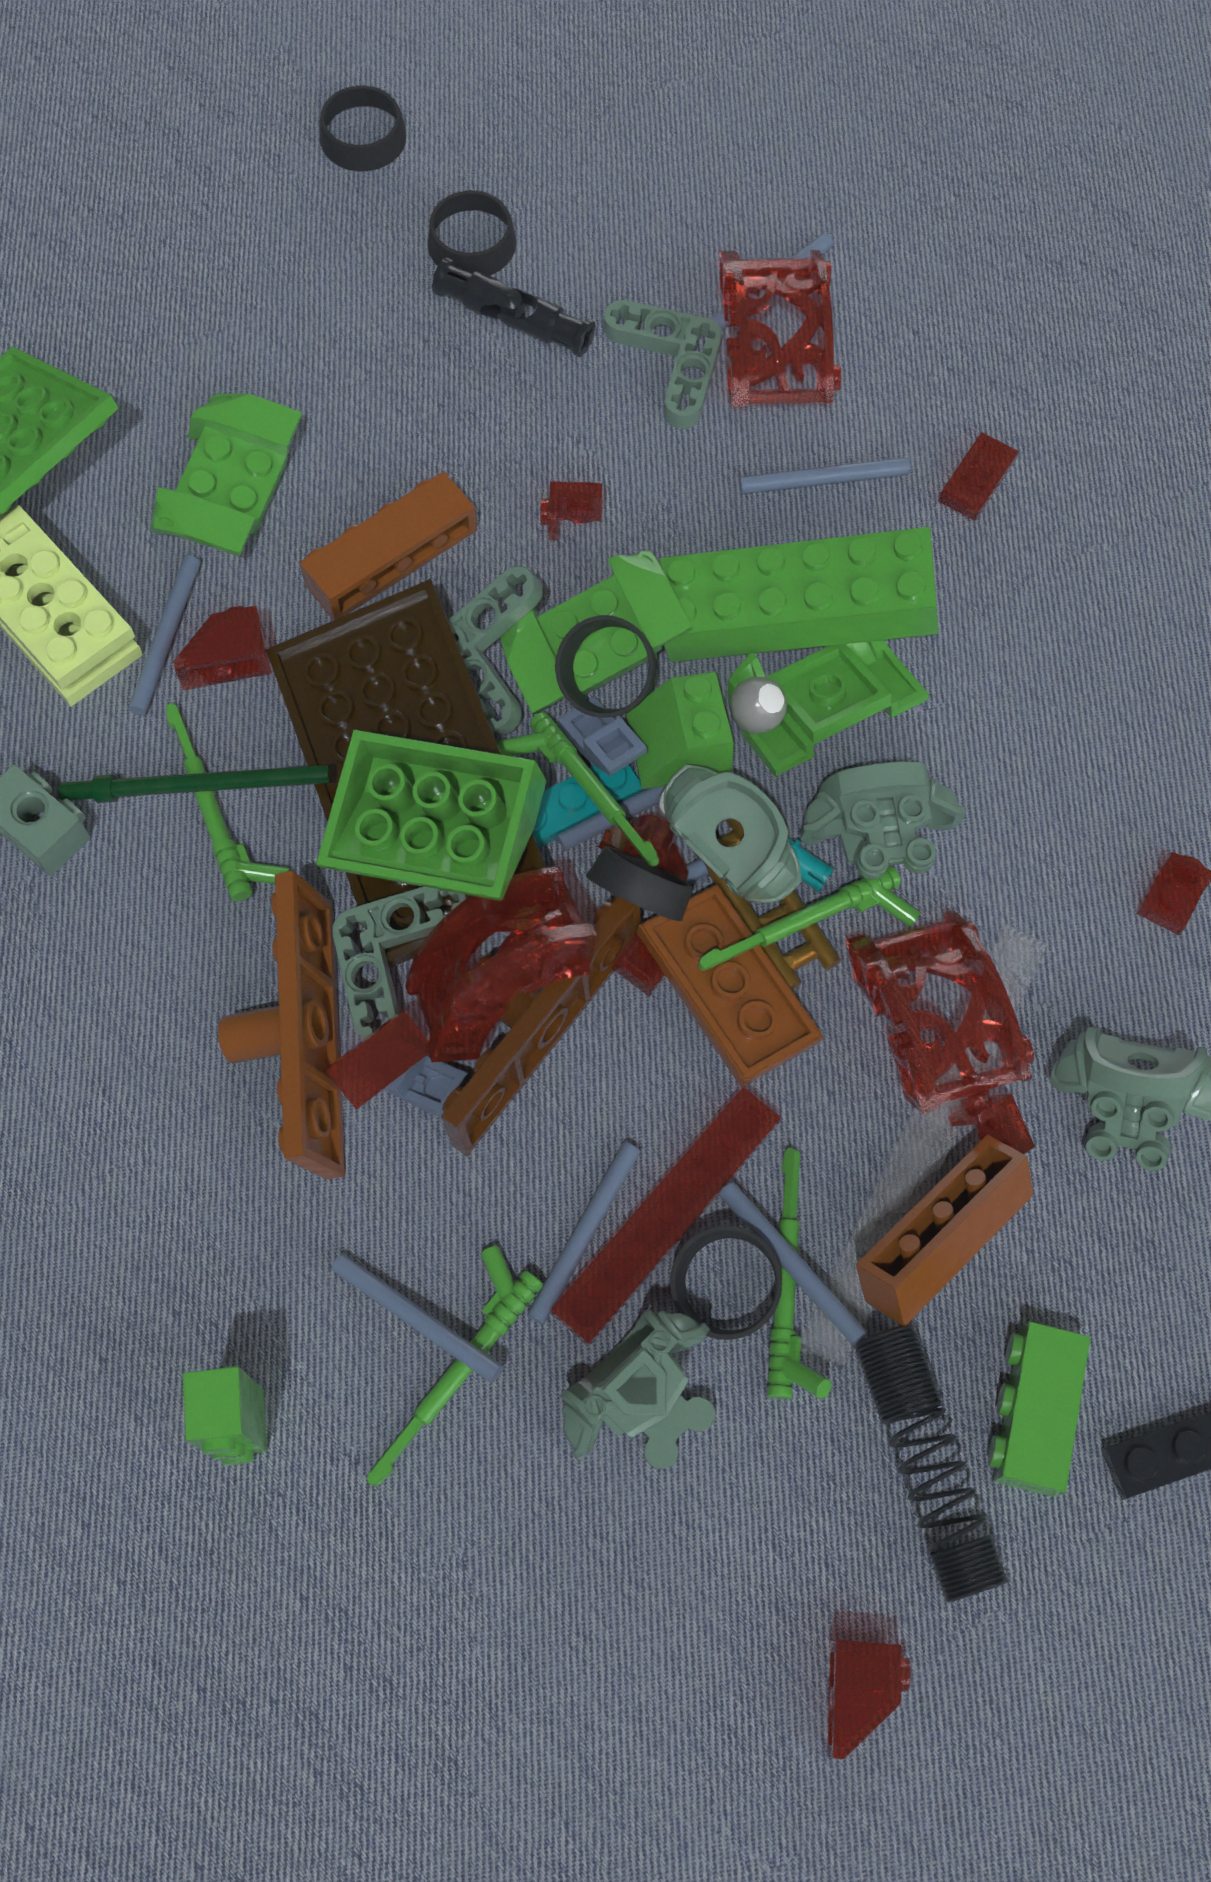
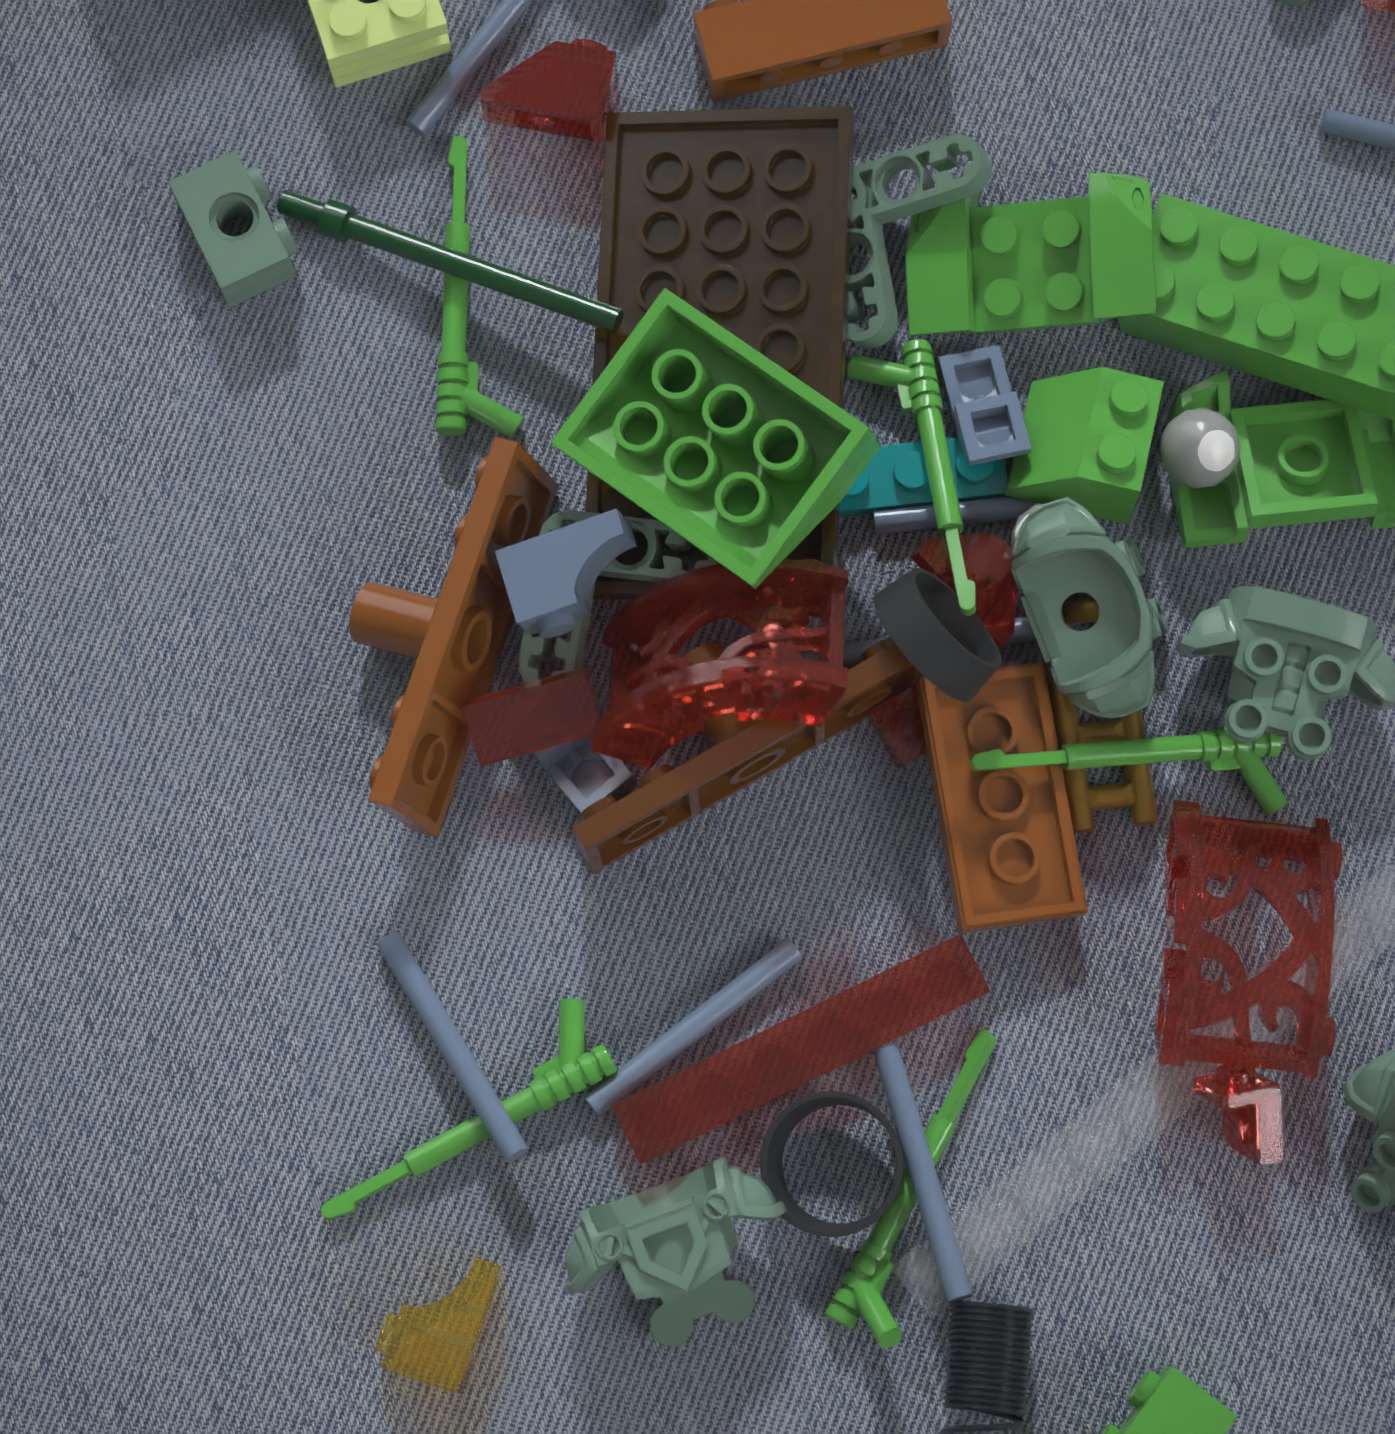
camera: 25 degrees right, 10 degrees up
bright green brick [183,1366,267,1466] -> none
clear red bracket [540,481,602,541] -> none
black tyre [555,615,656,718] -> none
teal pin [787,838,835,893] -> none
dark orange brick [856,1135,1033,1325] -> none
none -> clear yellow arch [375,1257,504,1394]
none -> sand blue arch [495,509,637,638]

